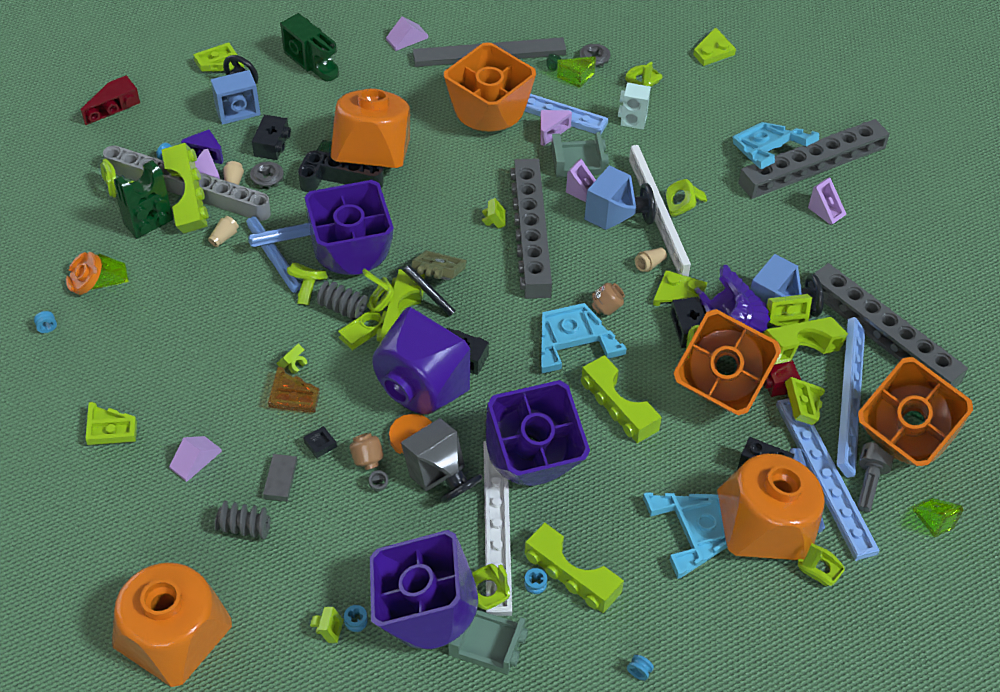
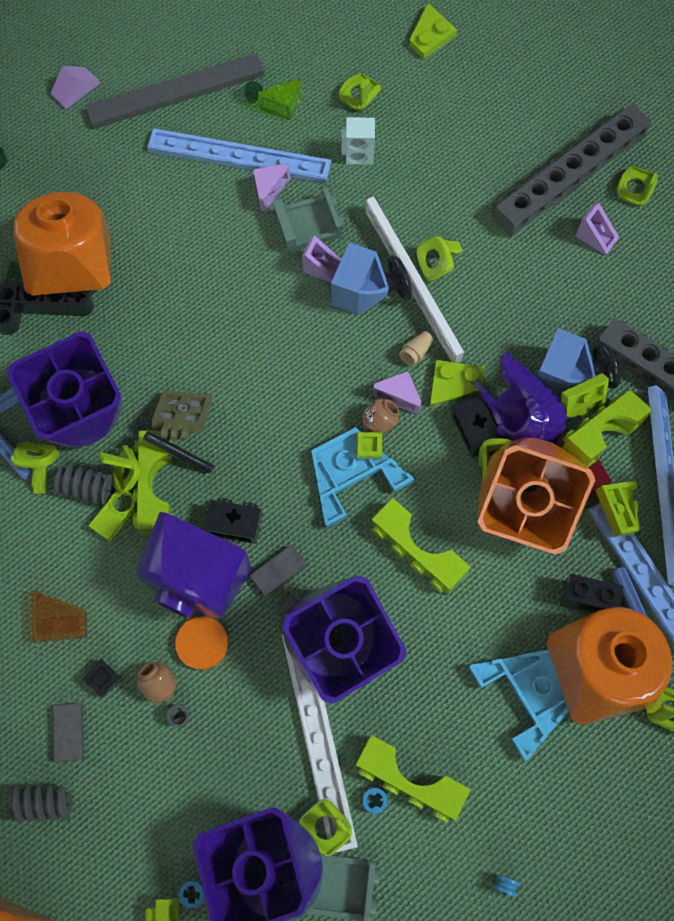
camera: 10 degrees left, 20 degrees up
lime tile [276,343,308,374] -> none
dark grey piece [401,418,483,504] -> none
orange piece [444,43,536,132] -> none
lime tile [482,198,506,229] -> none
dark grey brick [510,159,552,299] -> none
flat silver gear [580,44,610,68] -> none
medium azure wing [733,122,819,169] -> none
none -> flat silver tile [250,544,307,597]
none -> lime tile [357,432,382,459]
none -> lavender slope [373,371,421,415]
none -> lime piece [616,166,658,205]

